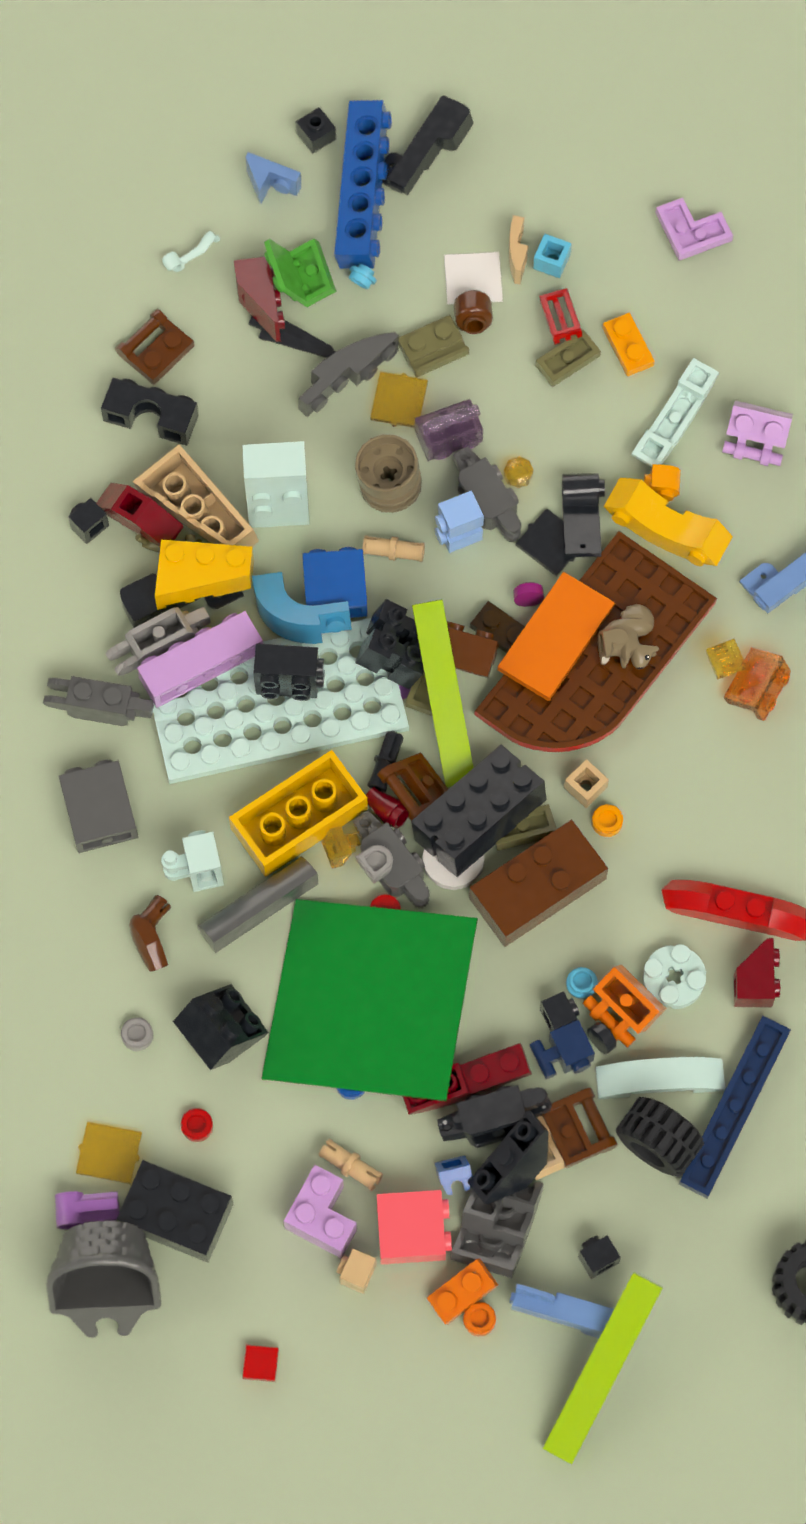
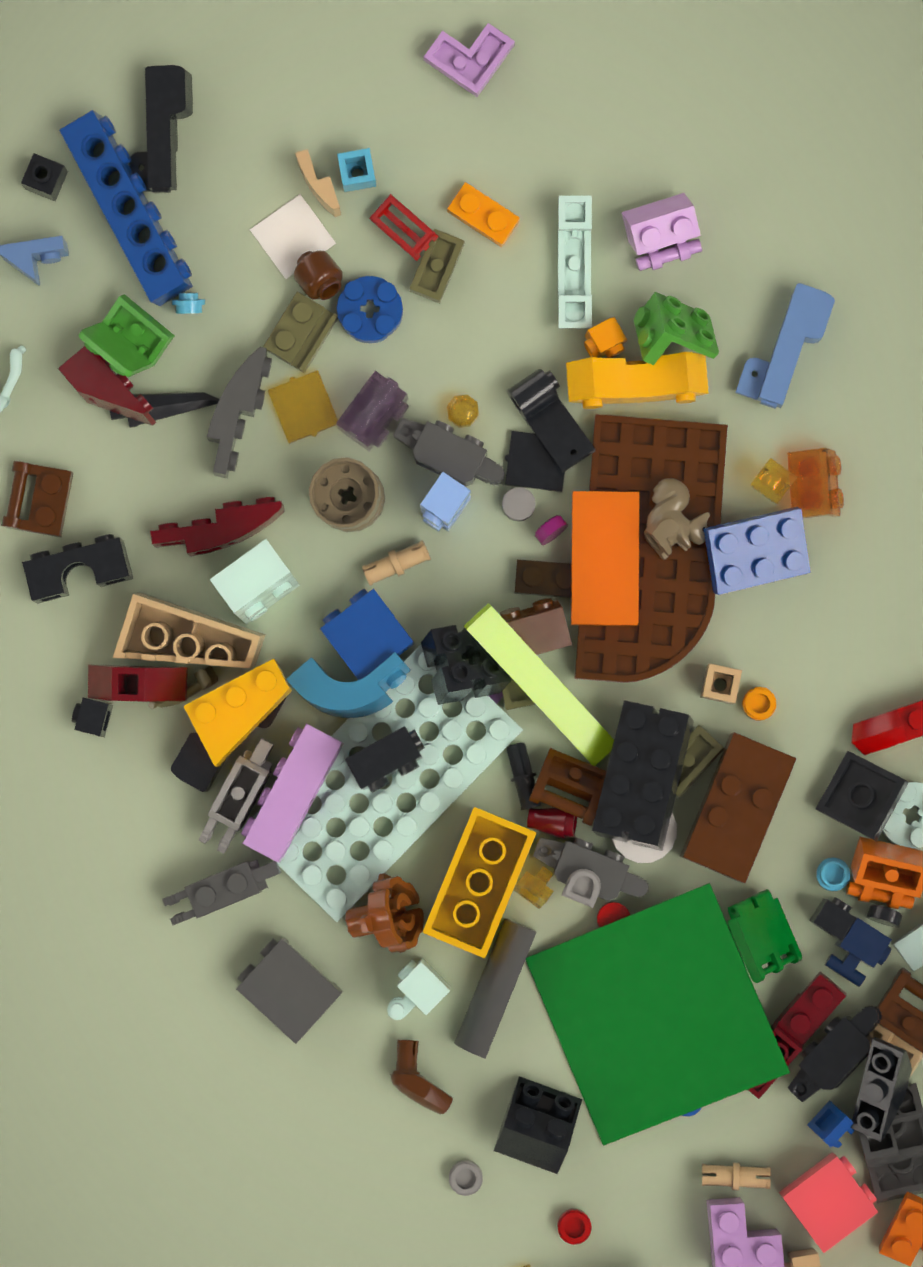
camera: 30 degrees left, 15 degrees up
none -> dark red slope [150,497,285,557]
none -> blue plate [337,276,403,343]
none -> dark orange piece [345,873,424,953]
none -> light grey tile [502,487,535,521]
none -> bright green bracket [634,292,719,365]
none -> plate [703,507,811,595]
none -> green plate [727,889,802,983]
none -> black plate [816,751,908,842]

